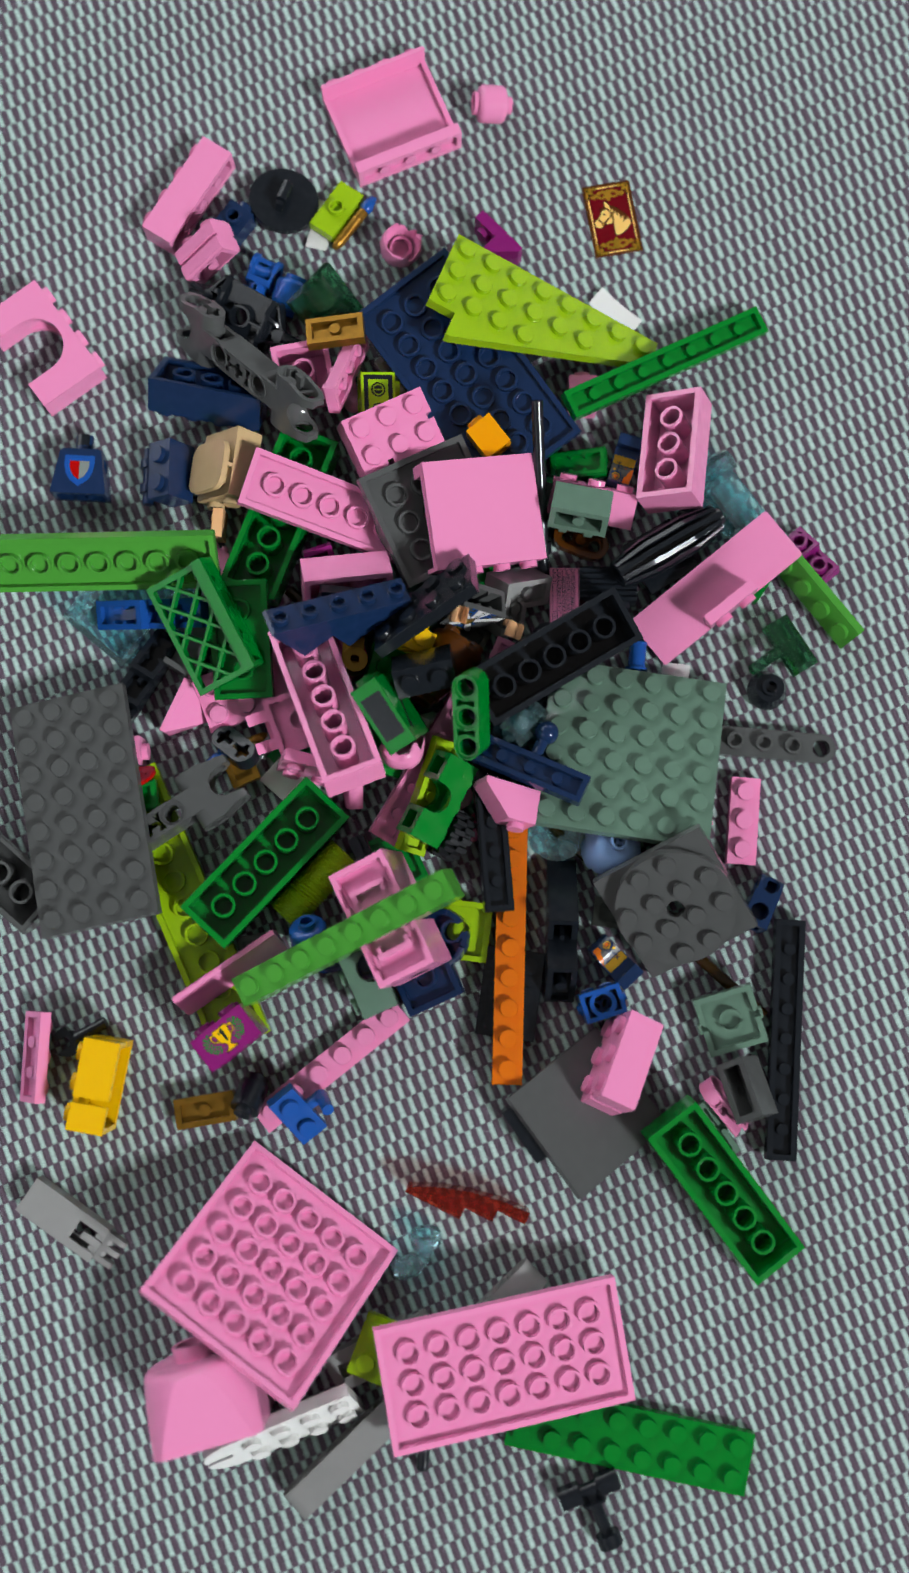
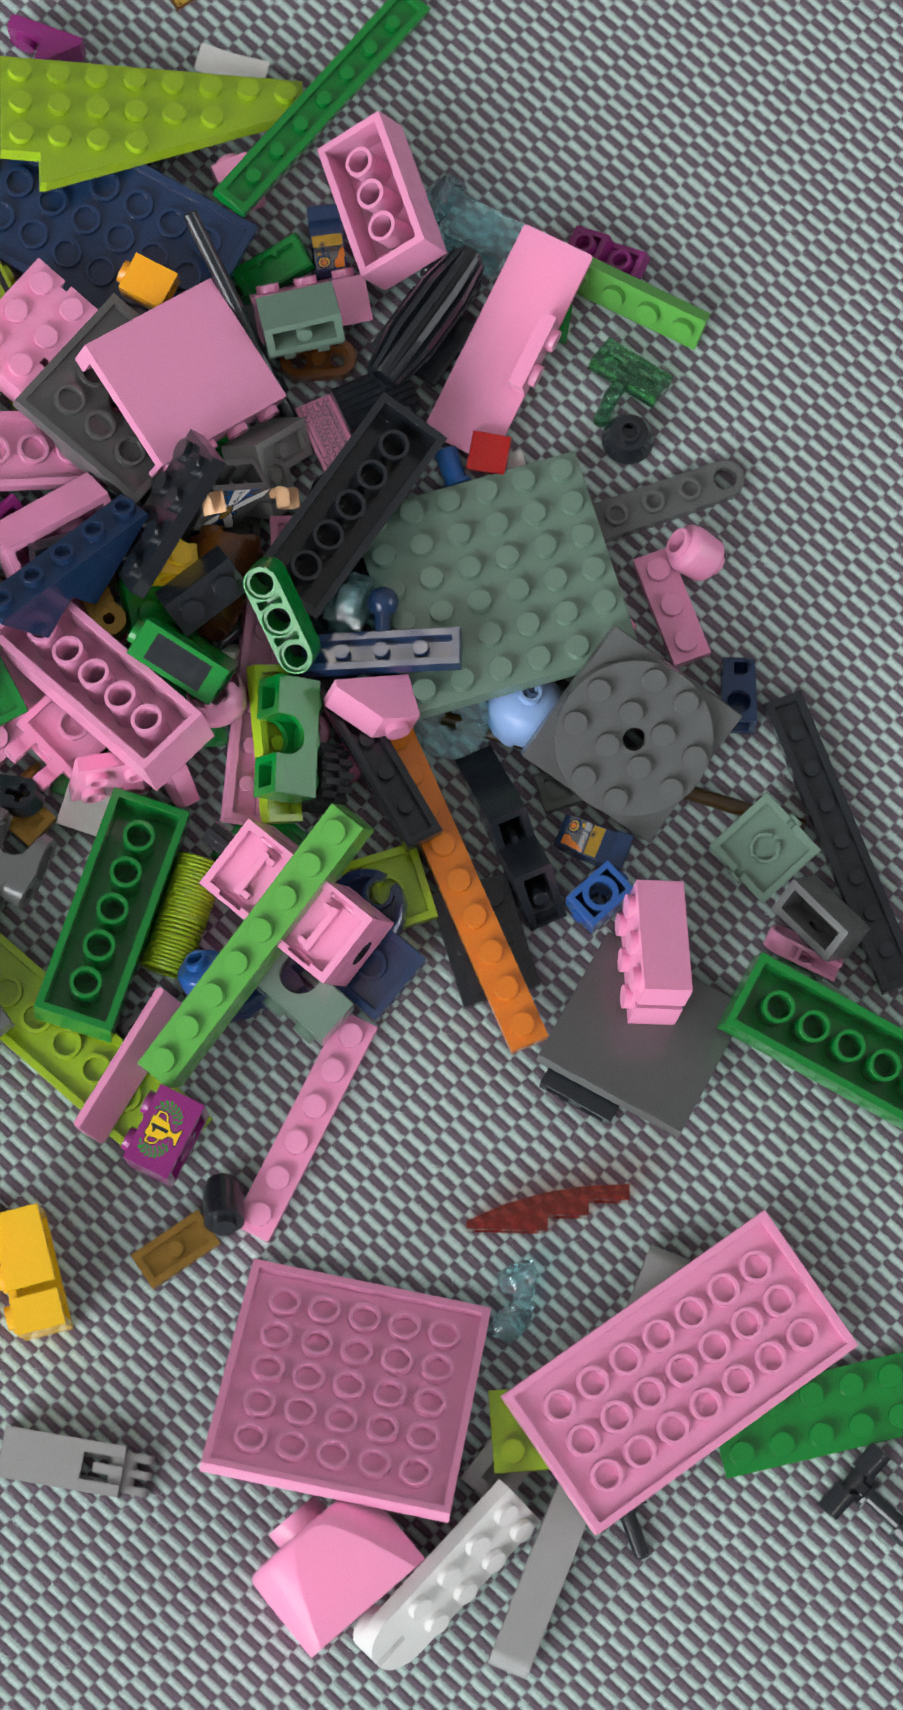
camera: 25 degrees left, 5 degrees down
blue plate [266,1083,334,1145] -> none
none -> red tile [466,430,512,475]
none -> bright pink head [666,524,725,582]

